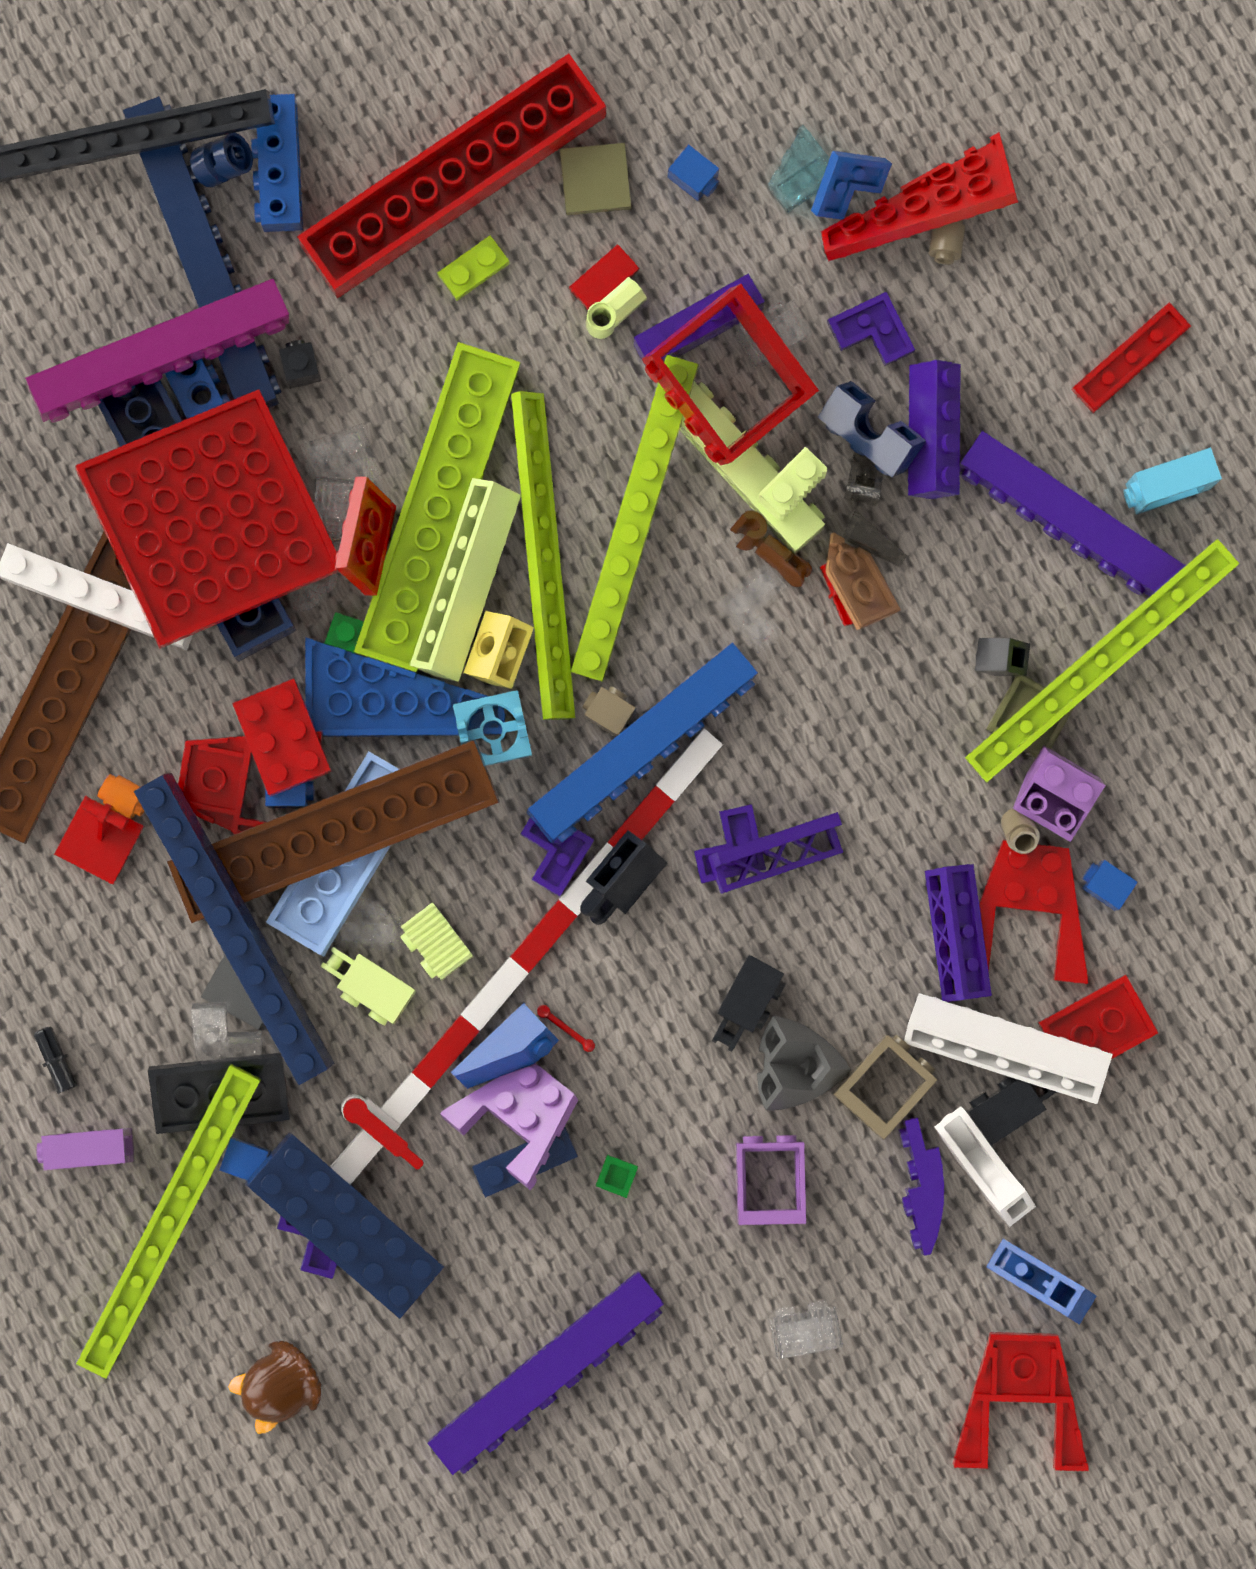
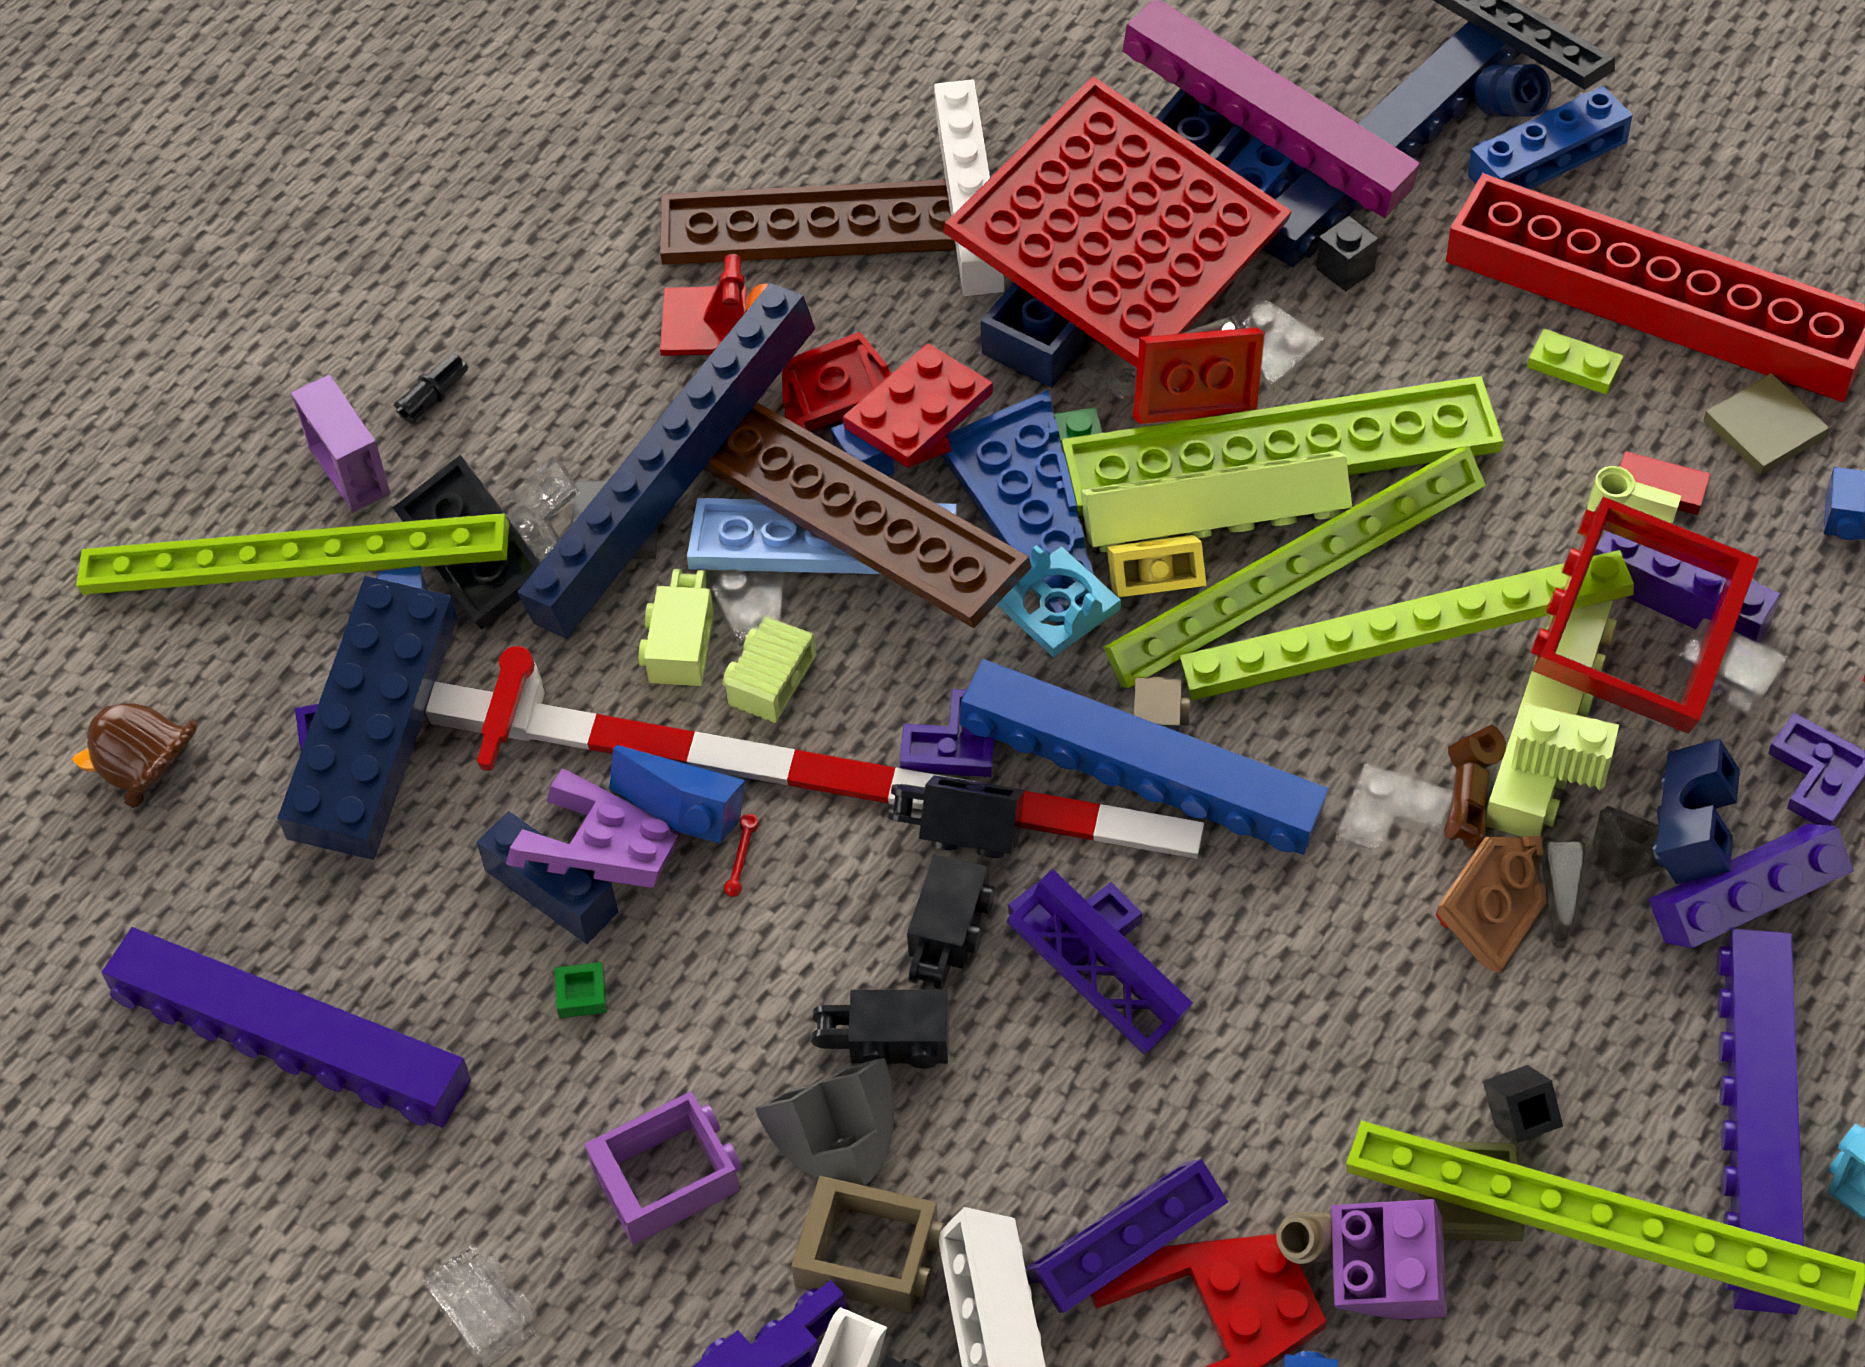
camera: 70 degrees right, 30 degrees down
none -> black brick [907,854,995,990]

